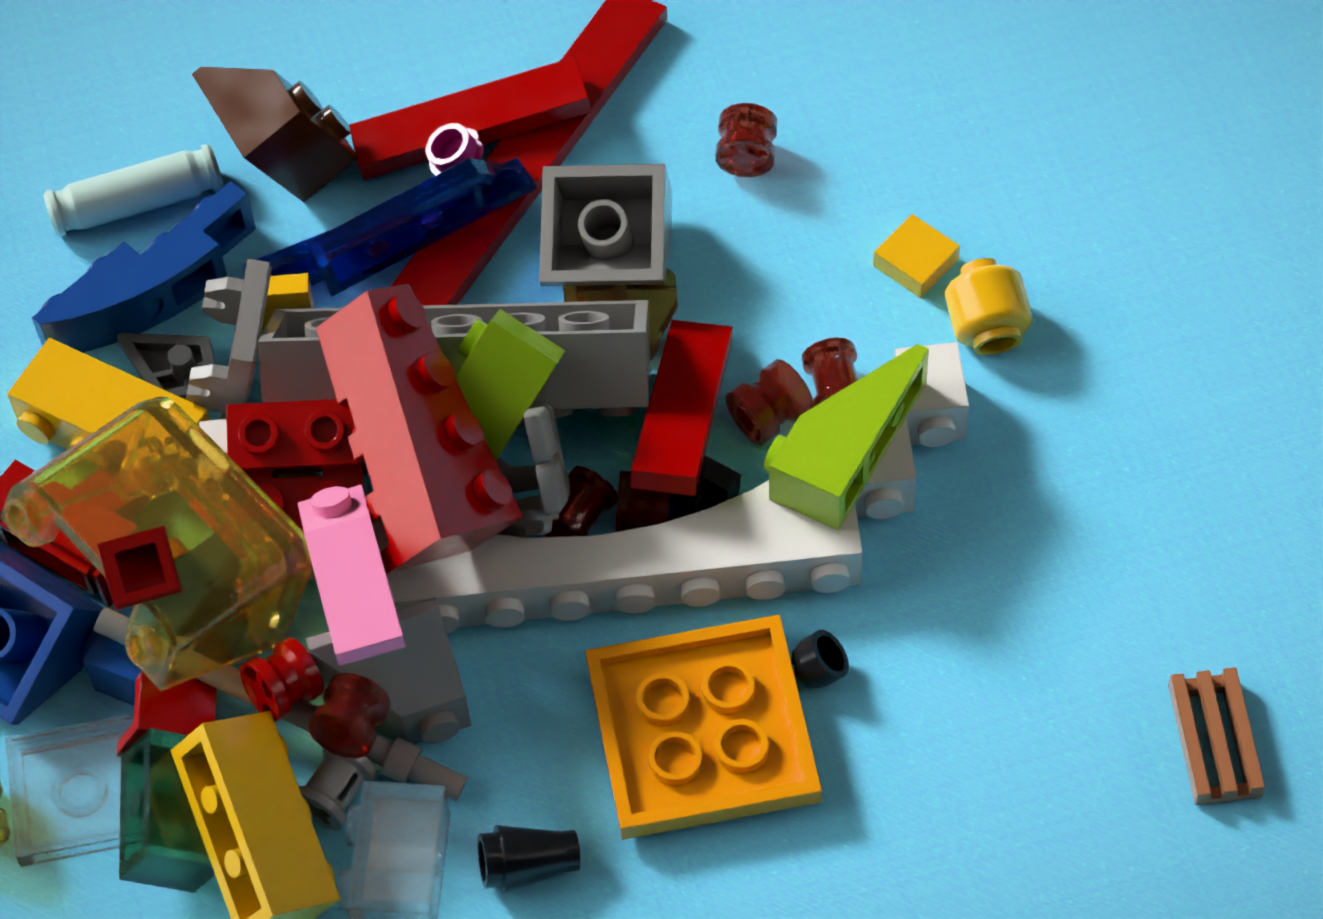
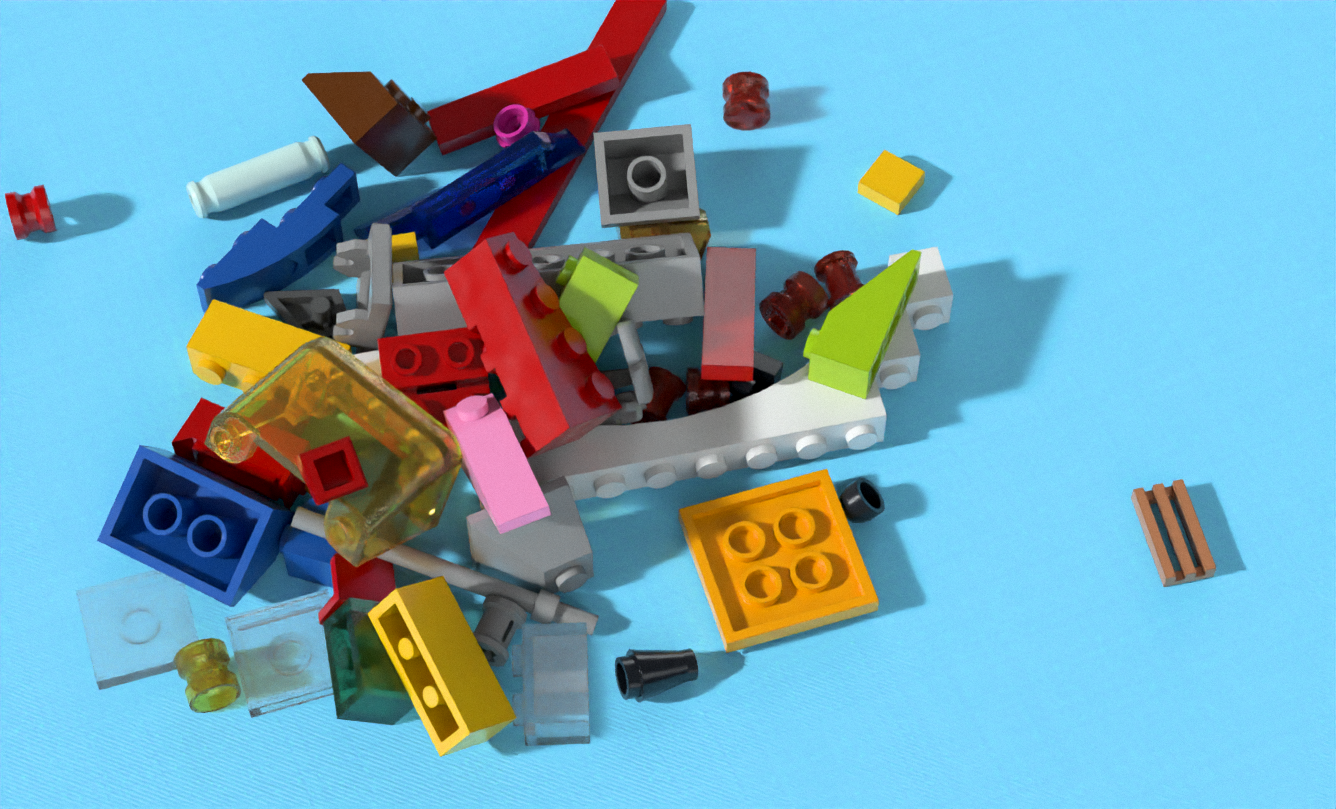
camera: 10 degrees left, 0 degrees up
red wheel [240,637,324,722] -> none
clear red wheel [308,673,391,759] -> none
yellow head [945,258,1033,355] -> none

